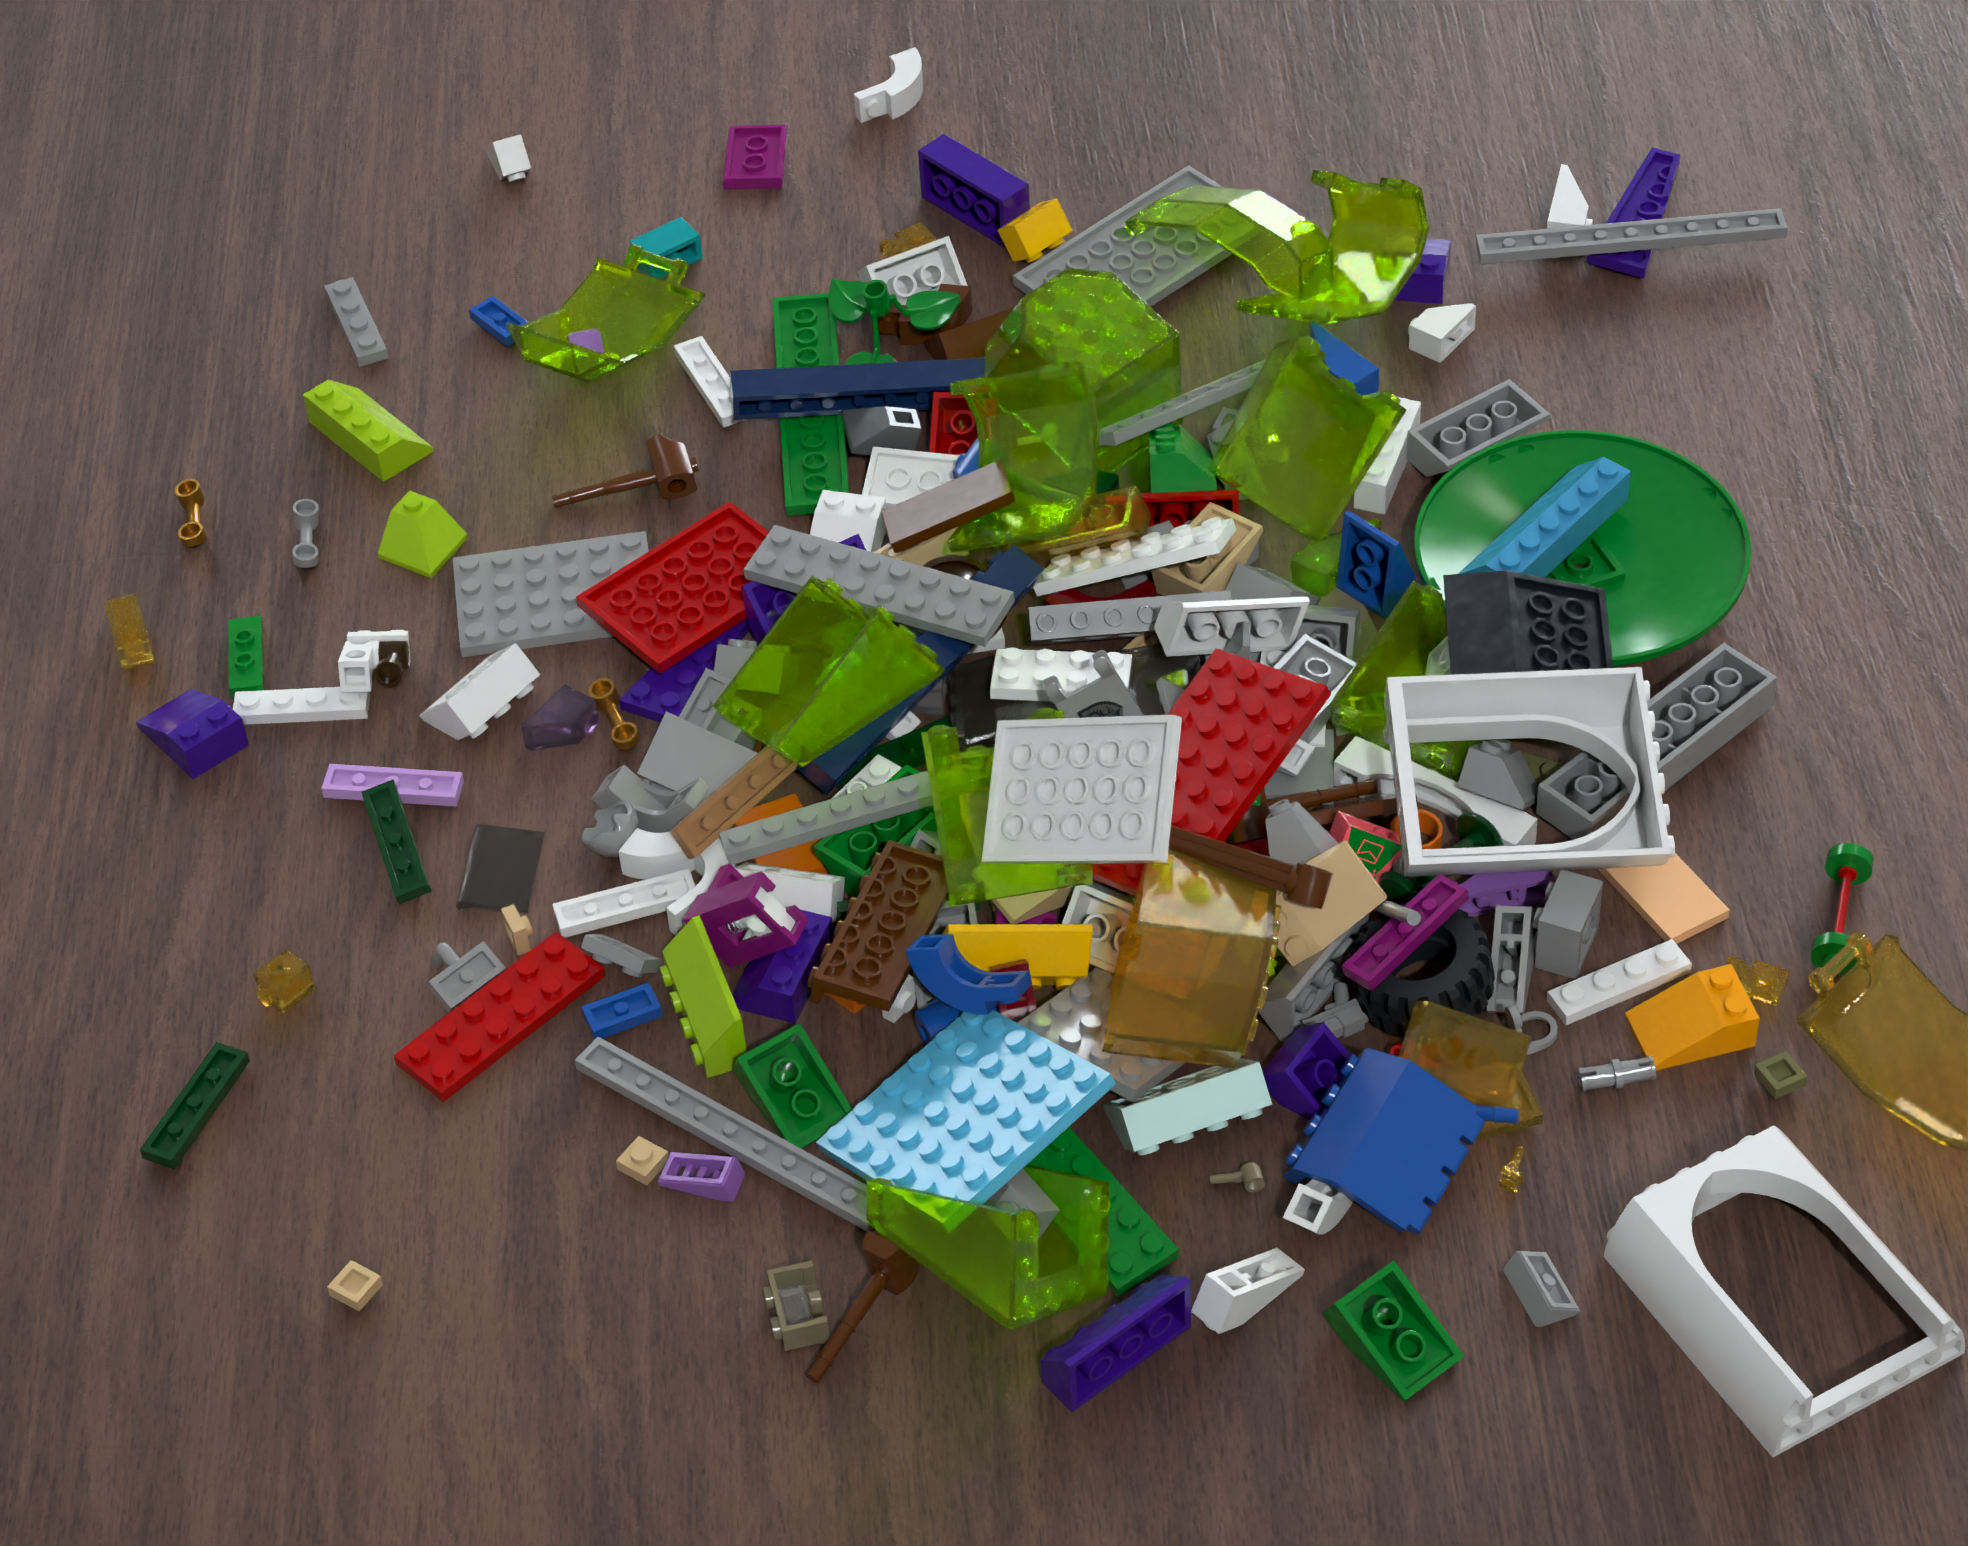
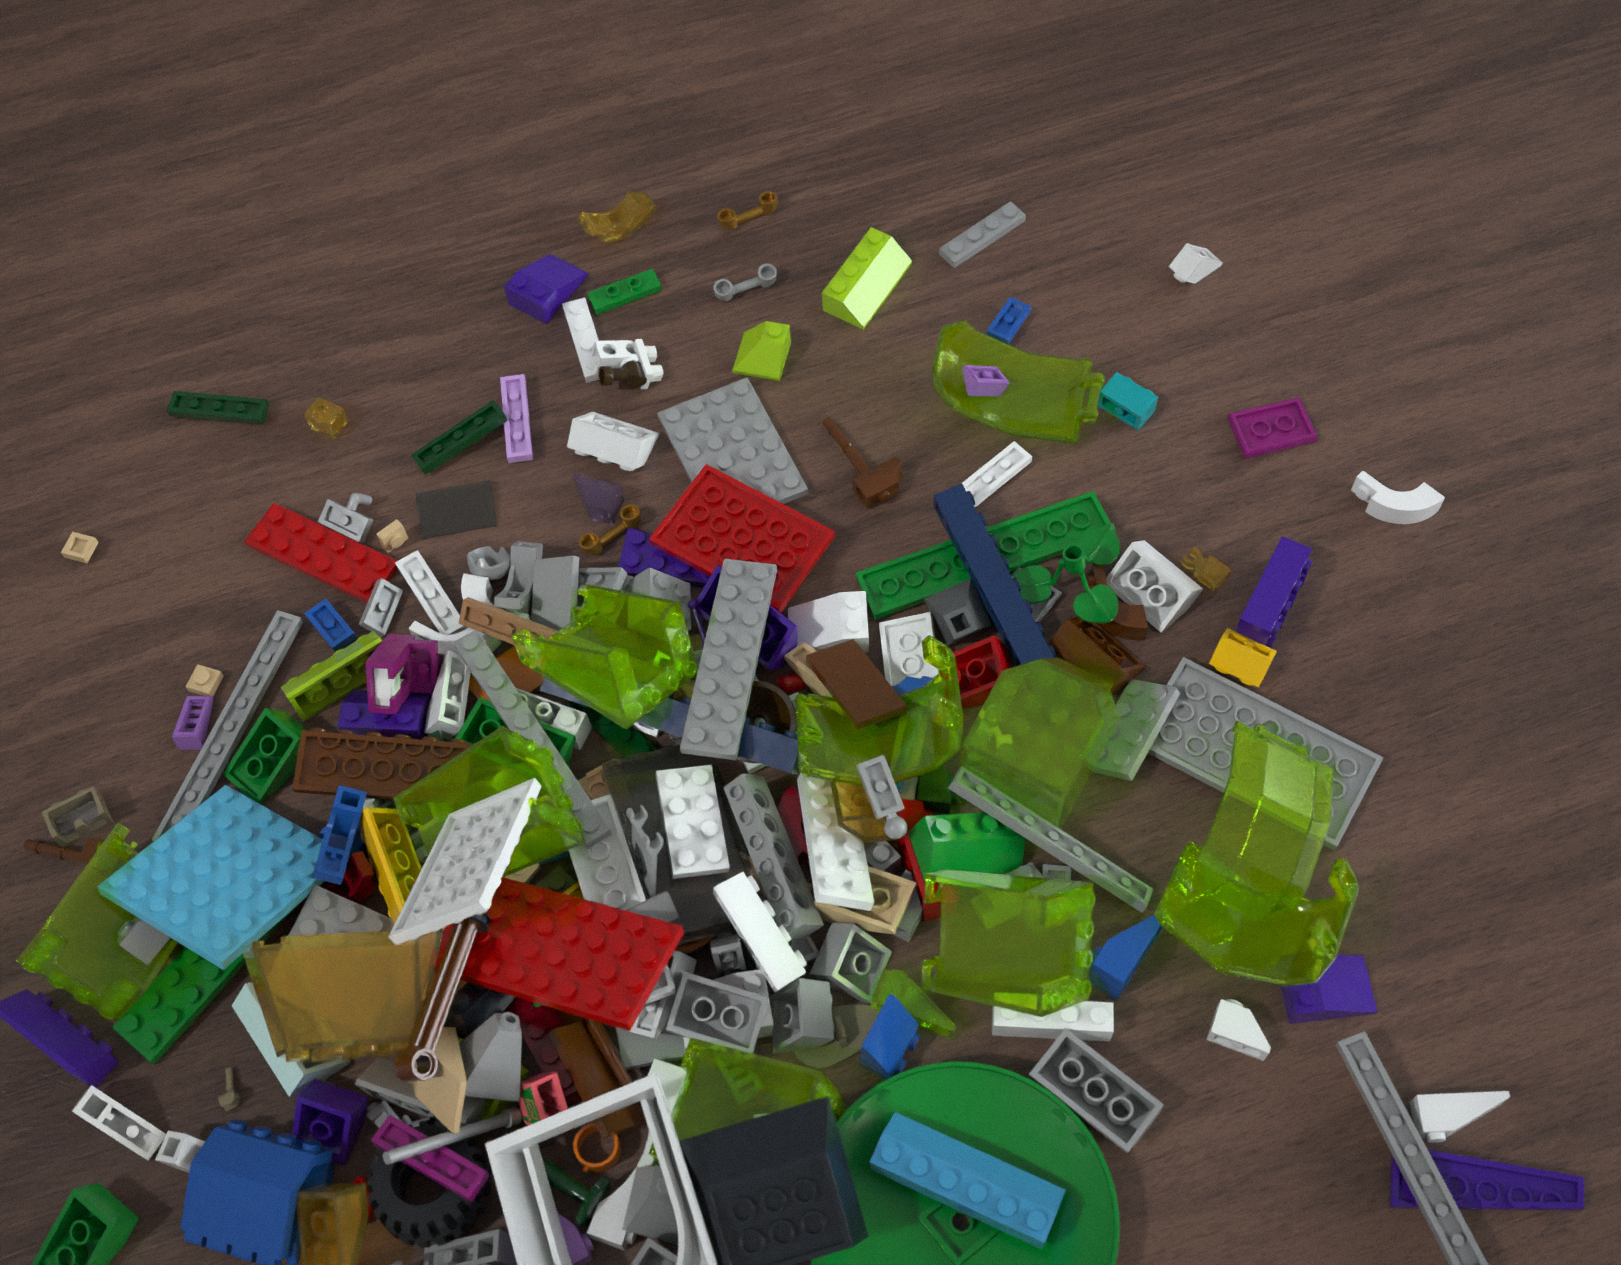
camera: 75 degrees right, 15 degrees up
none -> light grey plate [856,755,907,839]

